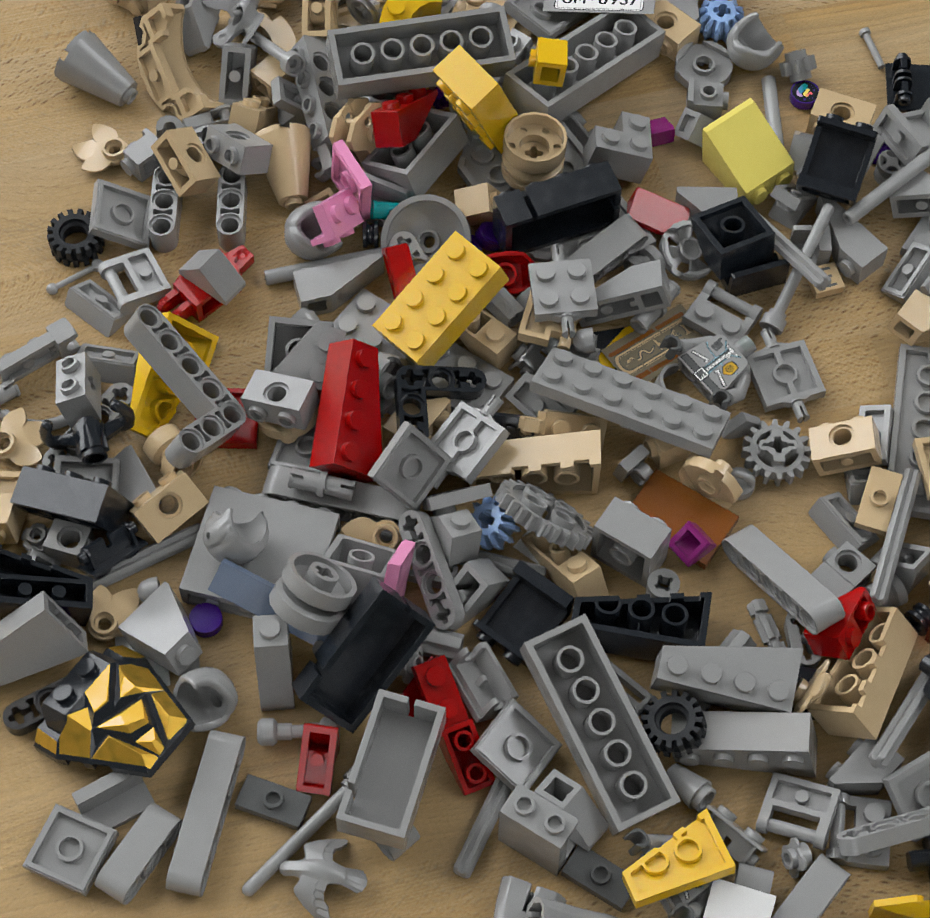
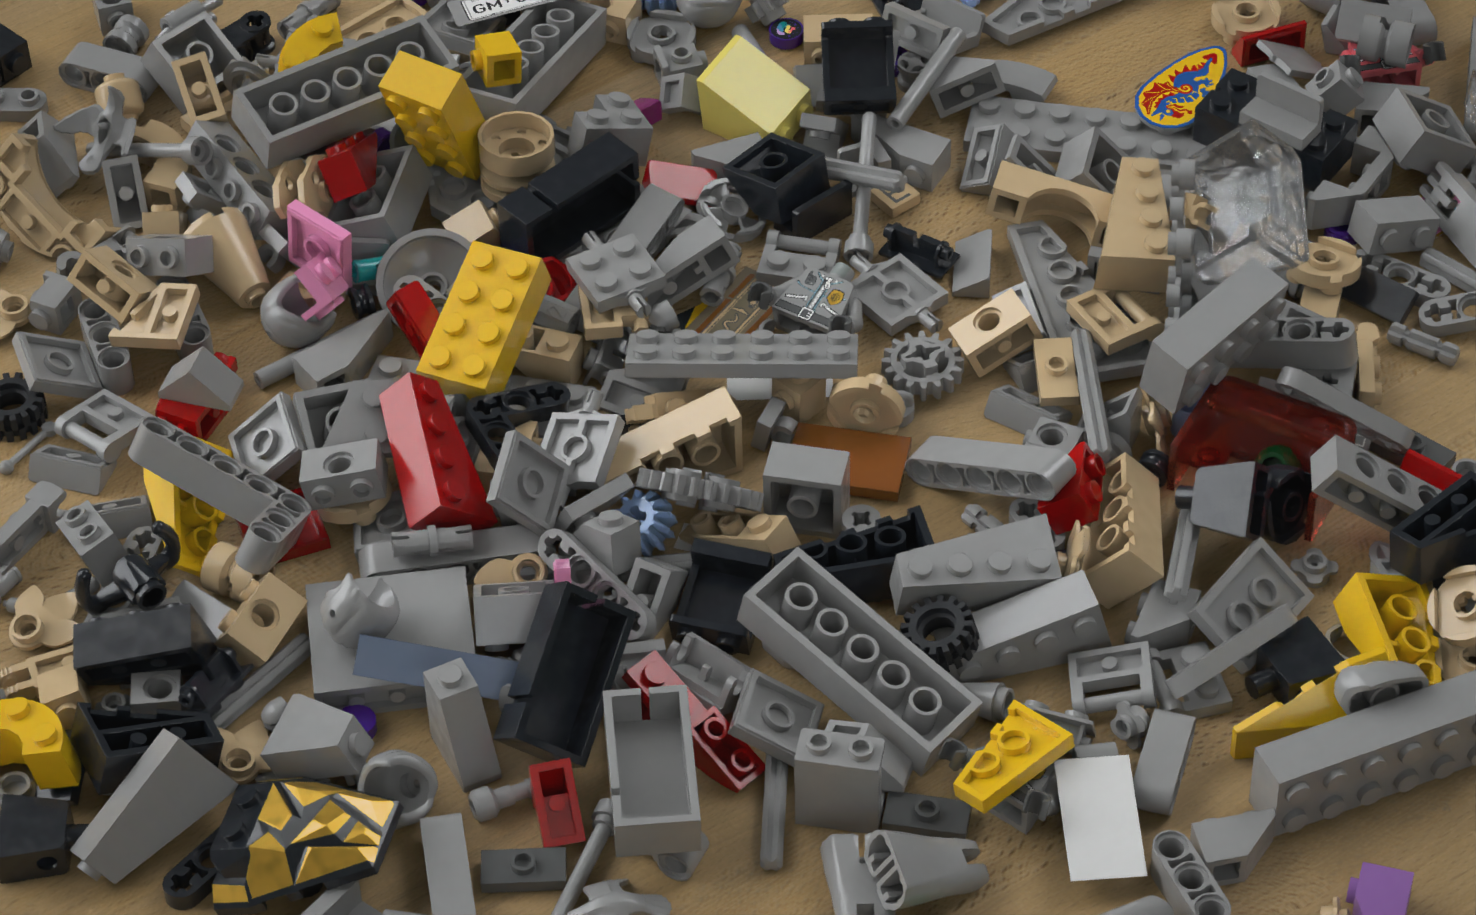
camera: 20 degrees left, 15 degrees down
light grey wheel [269,551,357,636] -> none
magenta slope [669,521,717,567] -> none
light grey tile [722,412,761,439] -> none
none -> tan wing [108,283,200,350]
none -> light grey plate [228,391,307,481]
none -> black hinge [878,222,960,279]
none -> light grey slope [952,229,992,298]

